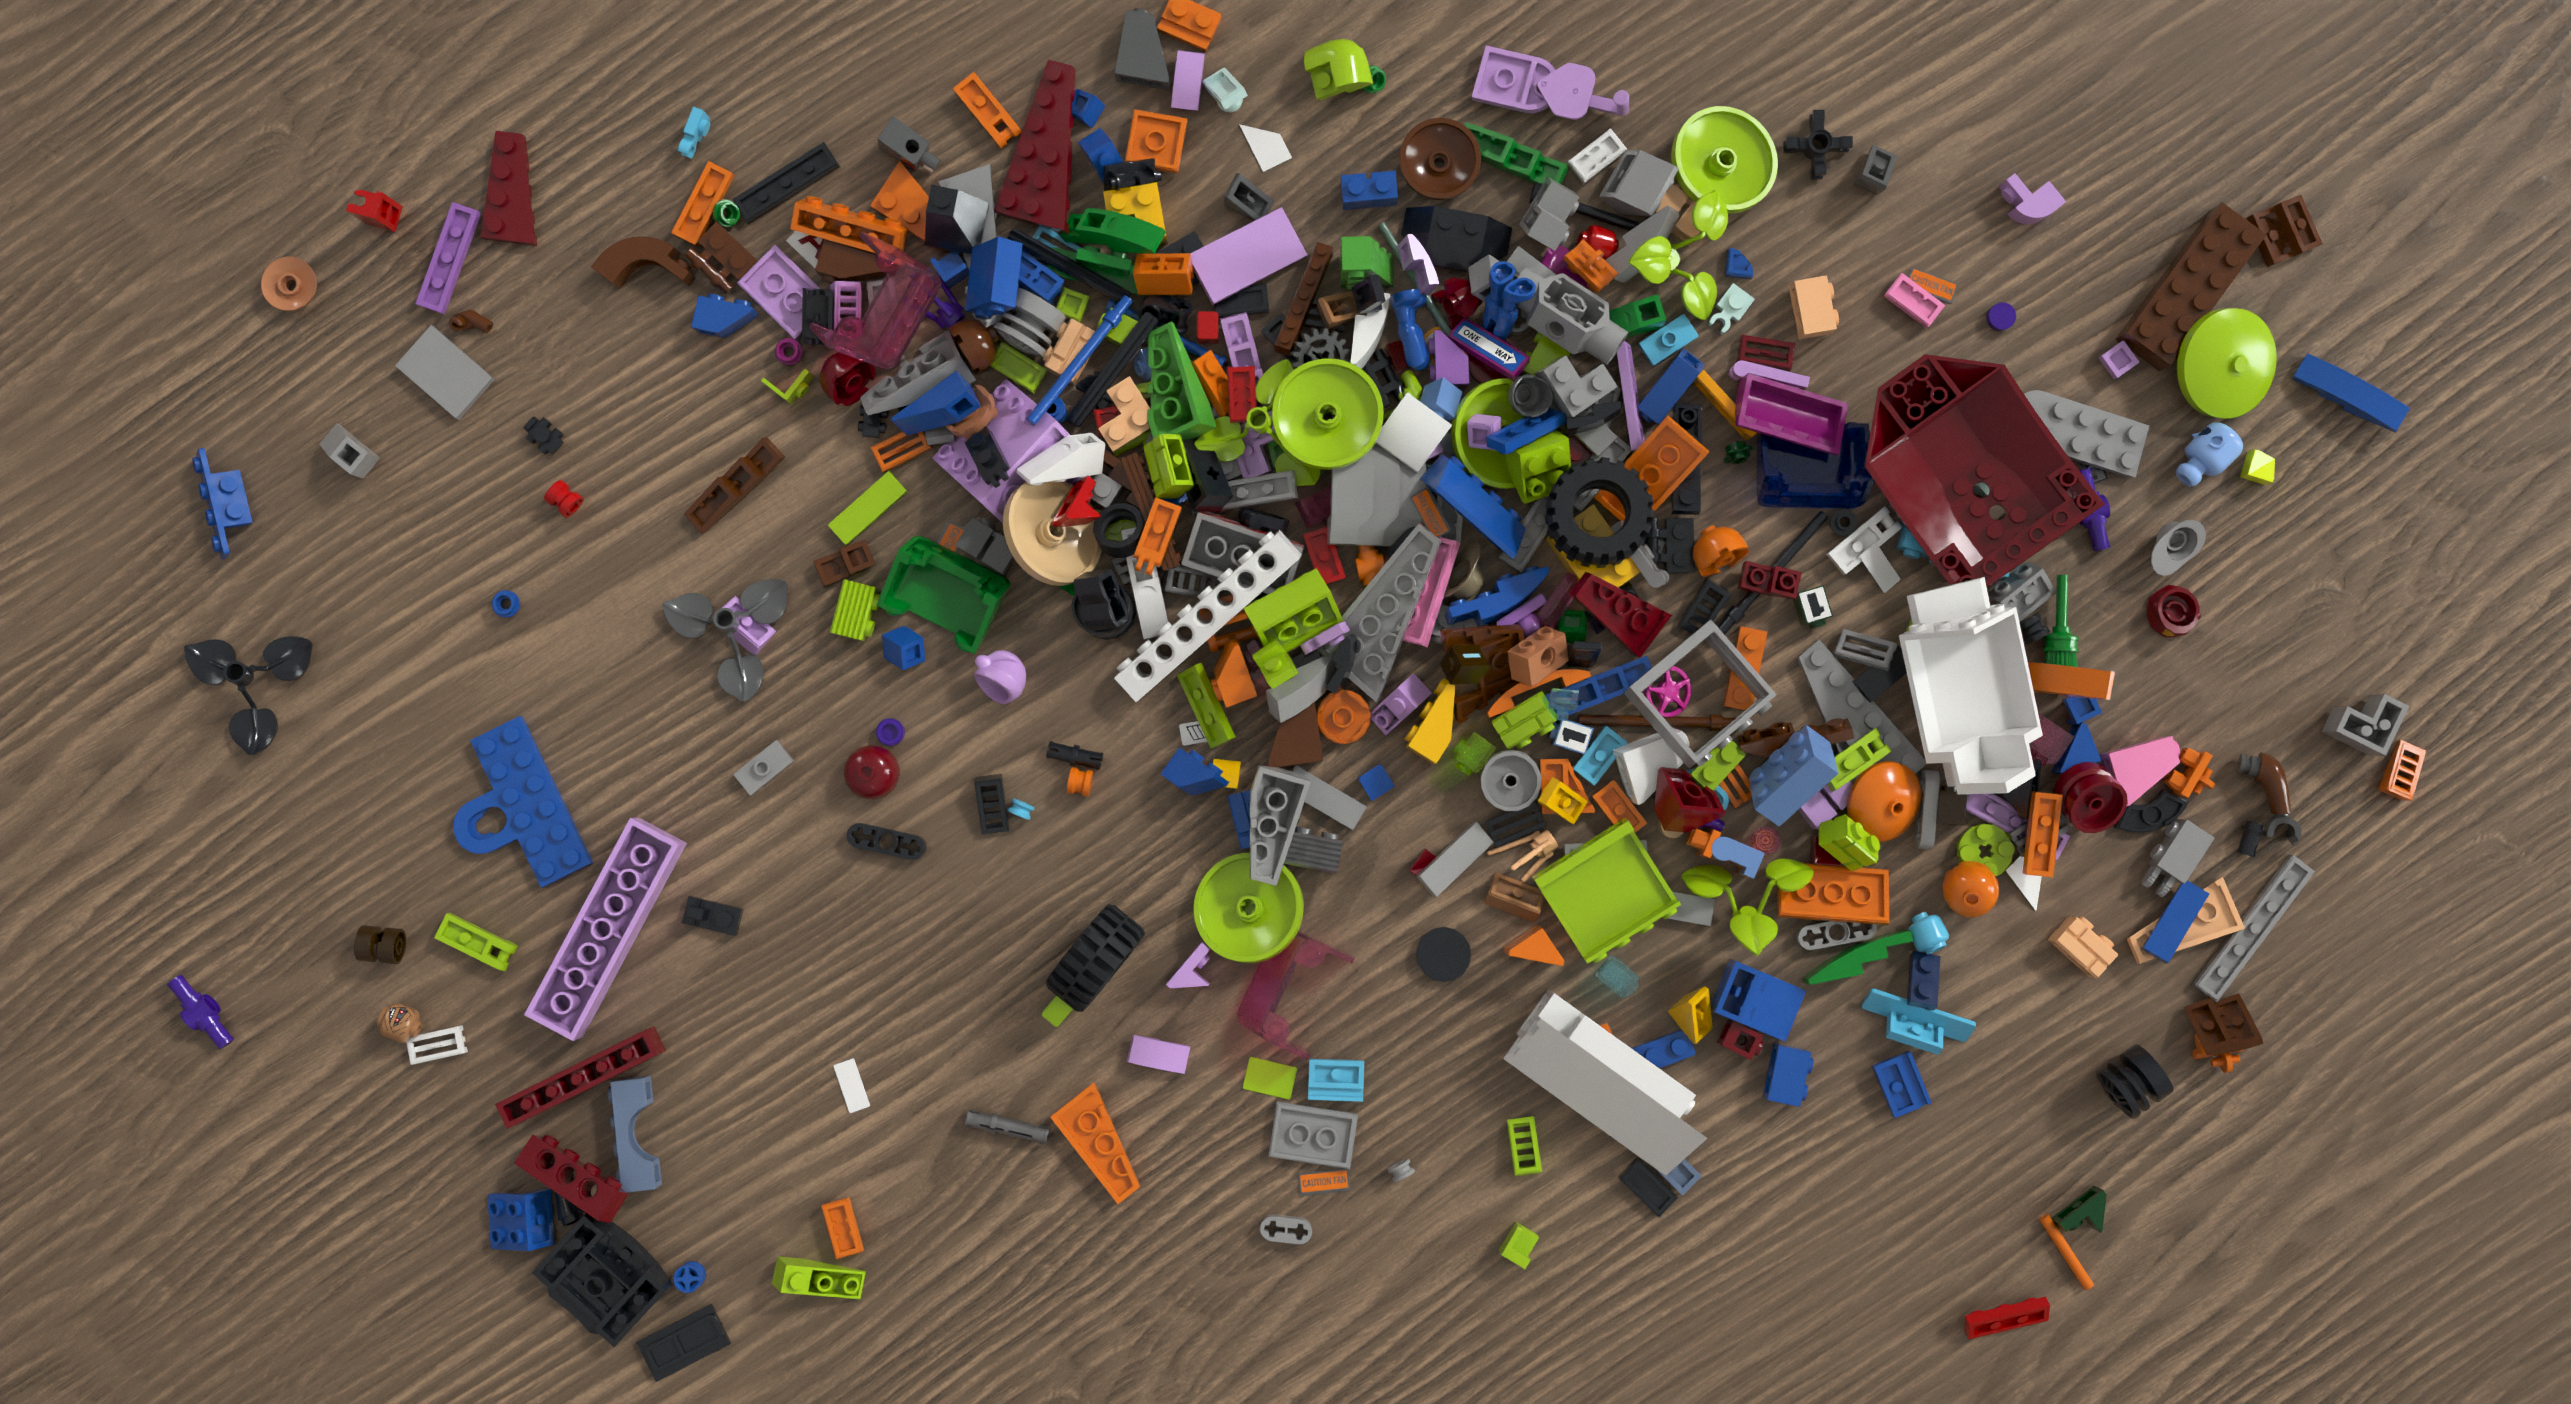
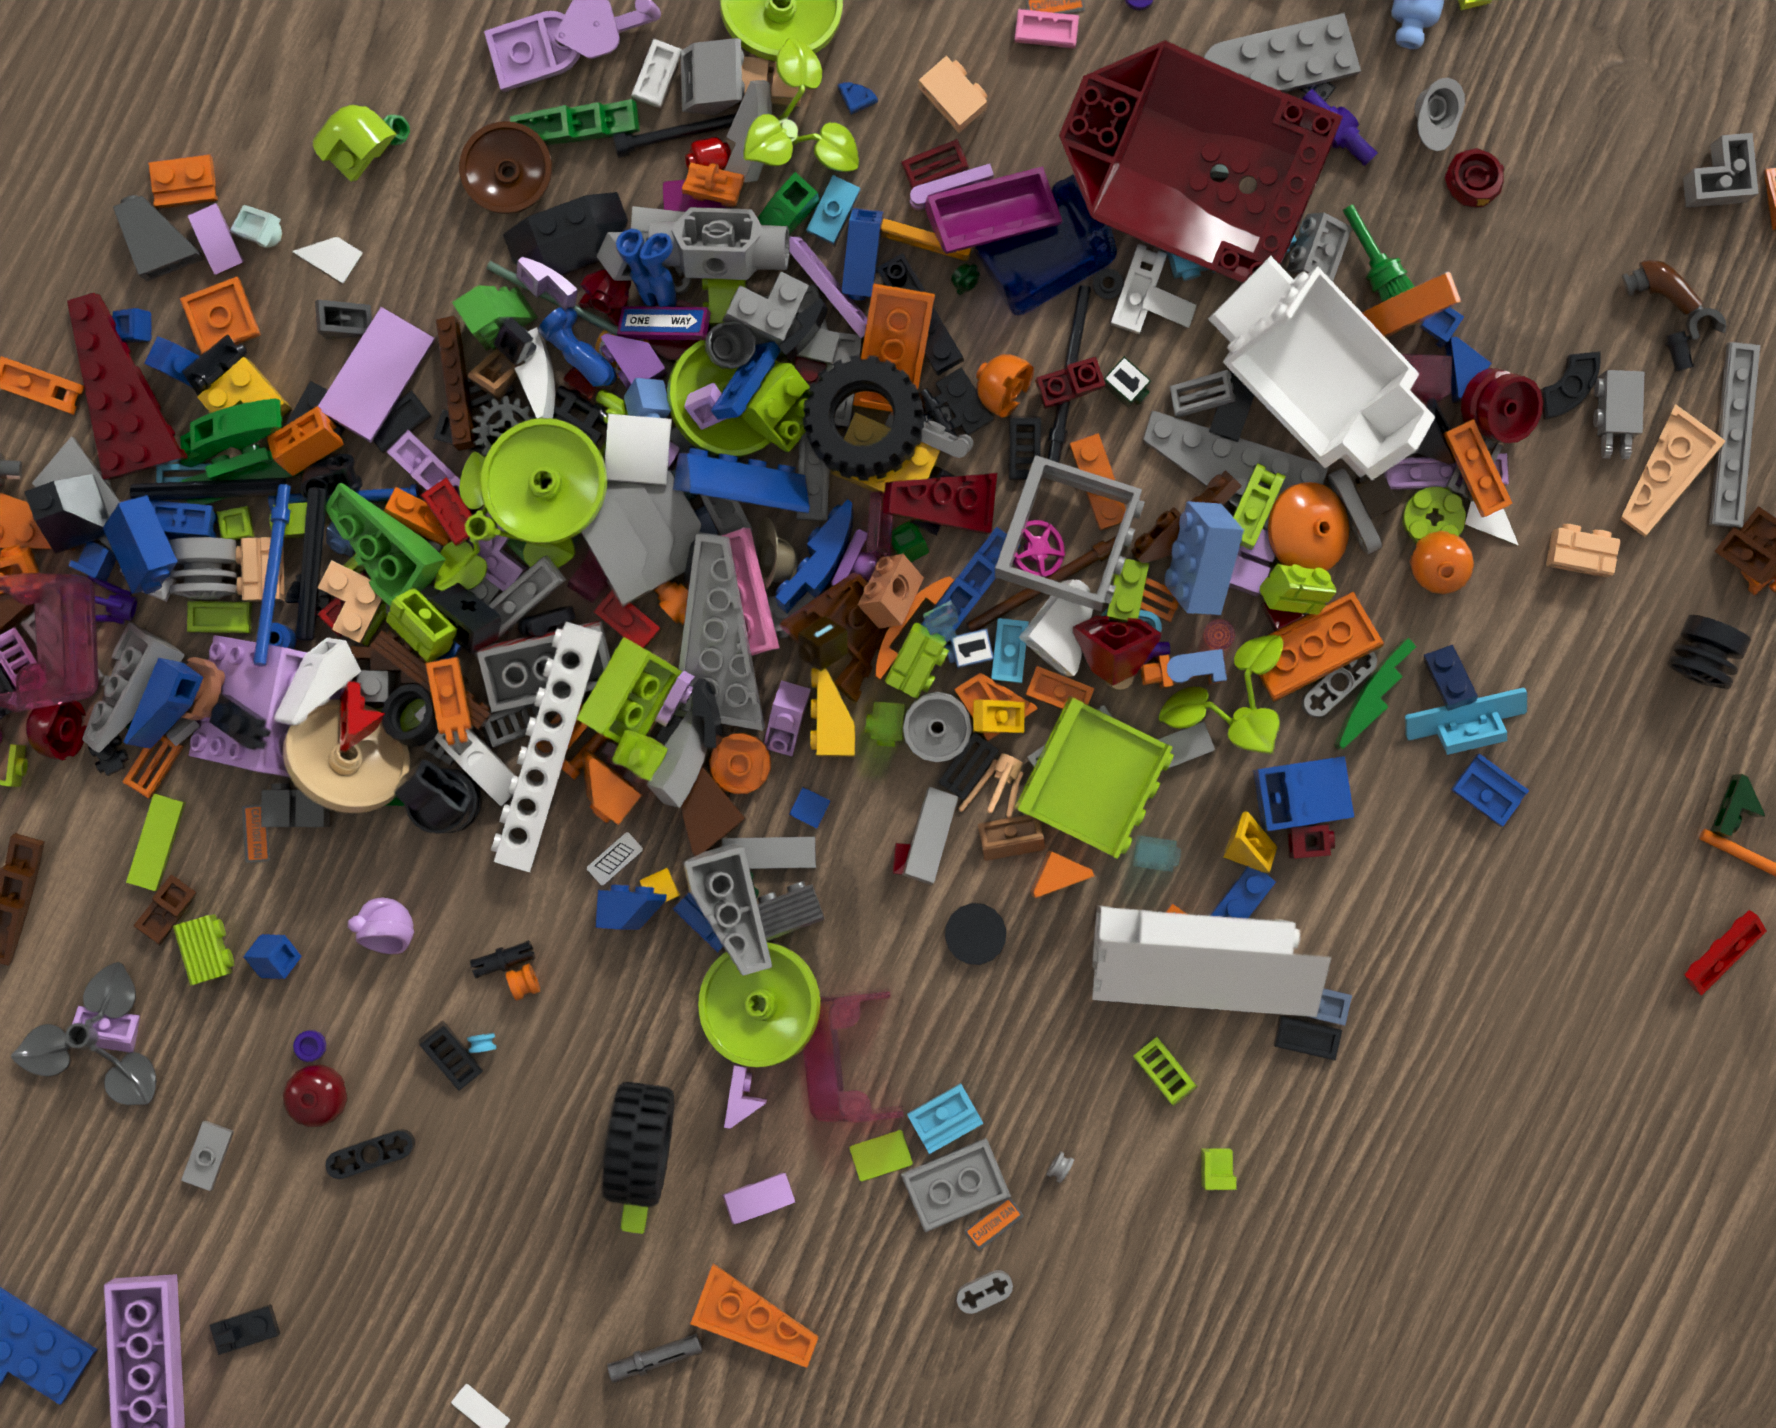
camera: 30 degrees left, 0 degrees up
green windscreen [877,536,1011,654] -> none
reddish brown cylinder [948,318,999,375] -> none
lime plate [1177,663,1235,749] -> none
red slope [1197,311,1218,344] -> none
blue piece [1340,171,1398,210] -> none
orange sticker [1410,486,1451,538] -> none
light grey brick [1519,177,1579,251] -> none
black slope [1566,641,1602,668] -> none
light aqua plate [1708,283,1755,335] -> none
blue brick [1762,1043,1814,1107] -> none
medium azure head [1907,912,1949,955] -> none
black wheel [2019,613,2050,645] -> none
bright pink slope [2100,736,2180,806] -> none
blue tile [2141,880,2209,964] -> none
orange hips [2163,748,2215,798] -> none

